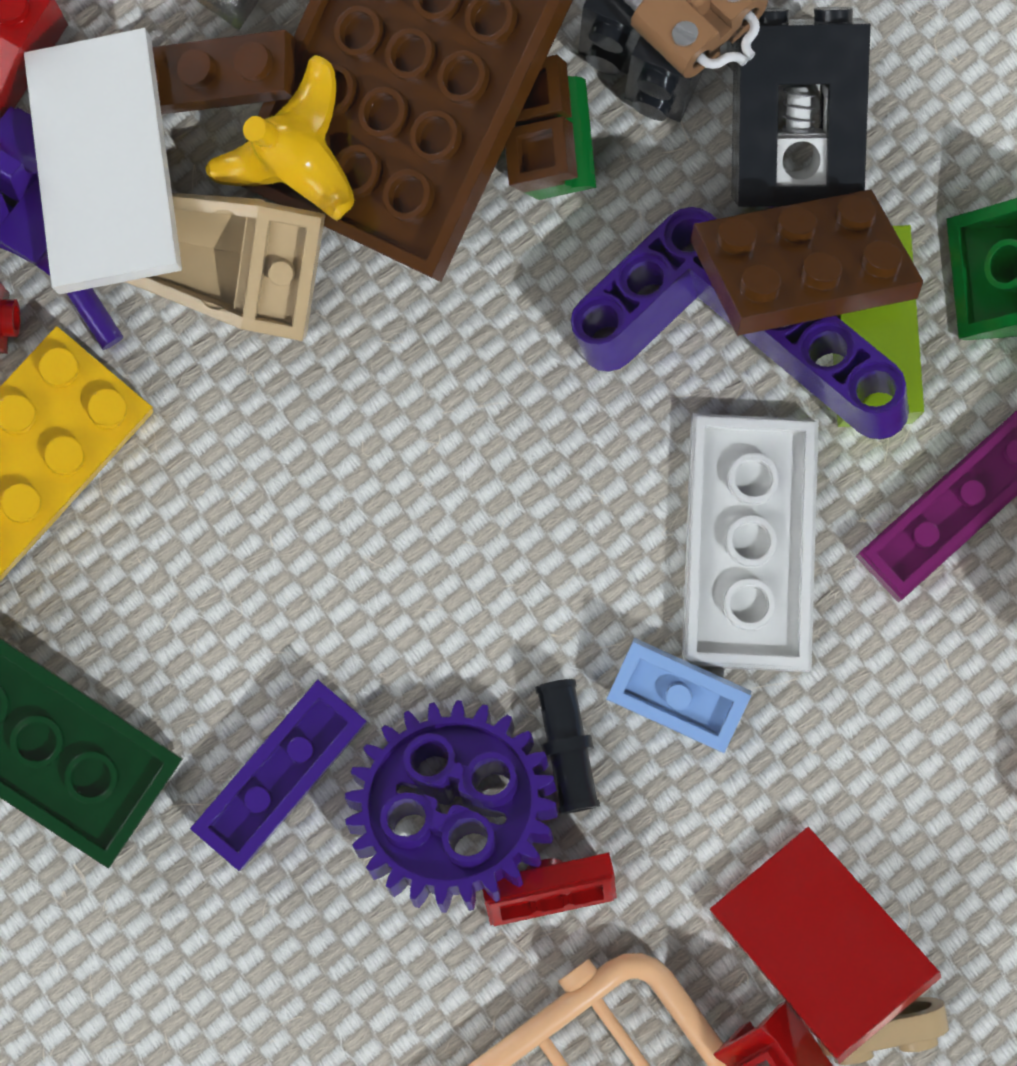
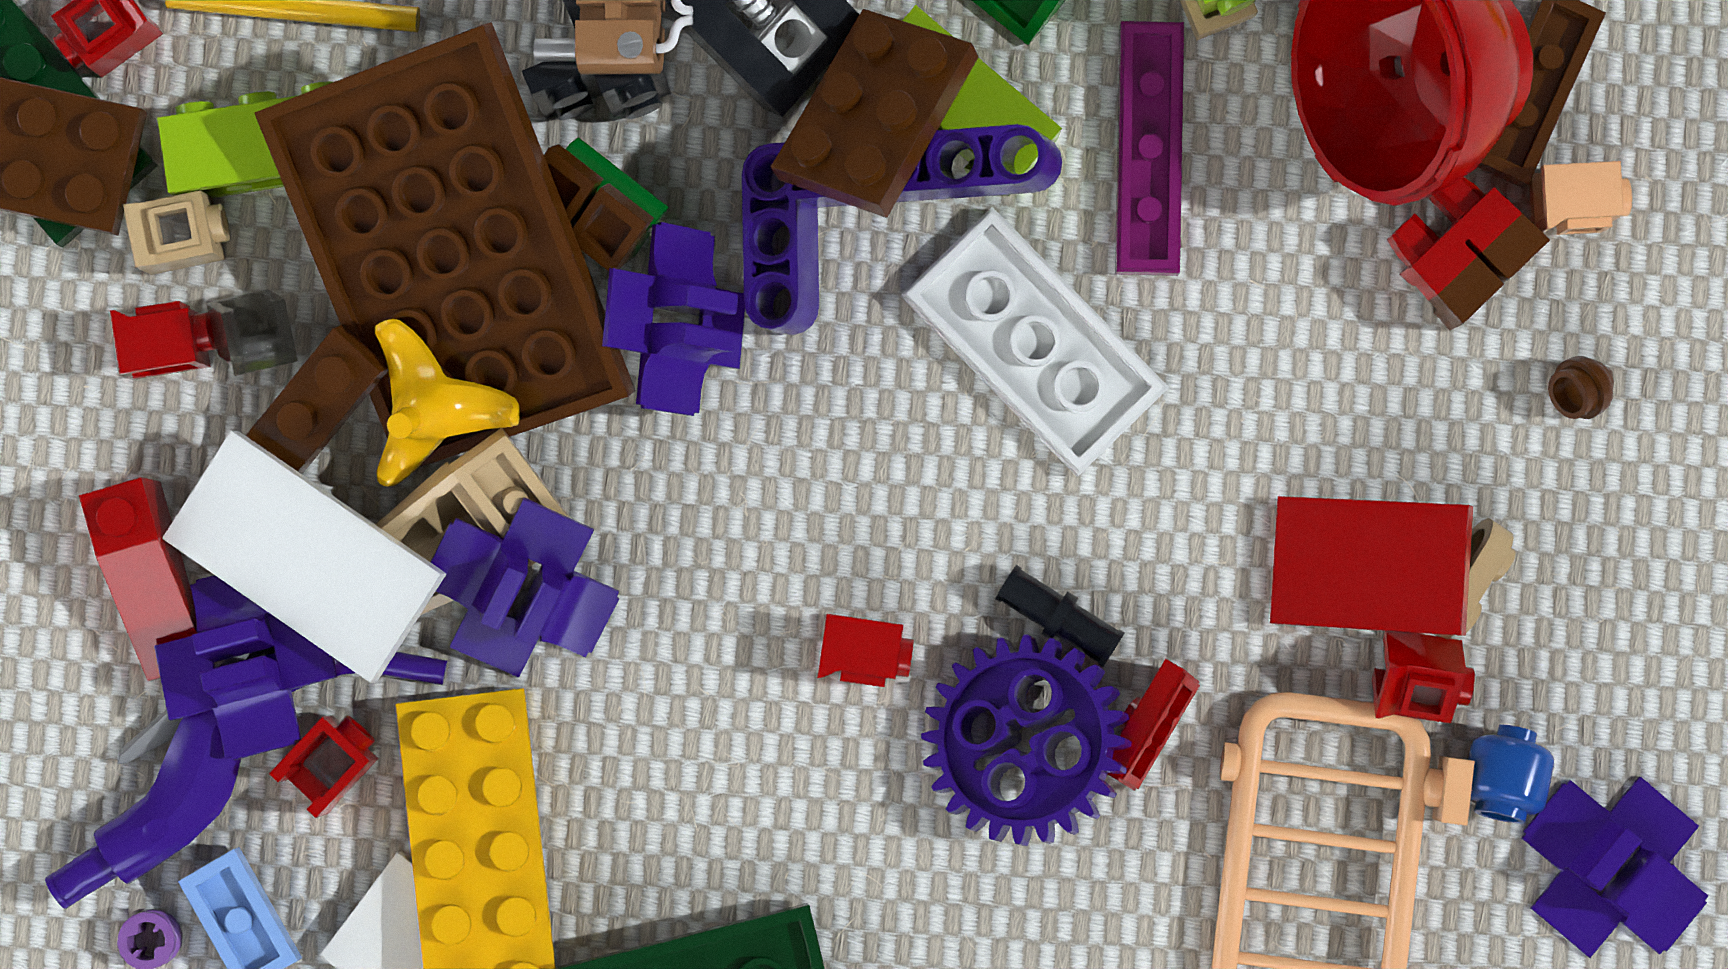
camera: 45 degrees left, 5 degrees up
dark purple plate [190,679,368,871] -> none
light blue plate [606,638,751,753] -> none
none -> dark purple piece [430,497,619,677]
none -> dark purple piece [602,222,745,416]
none -> red window [817,614,914,687]

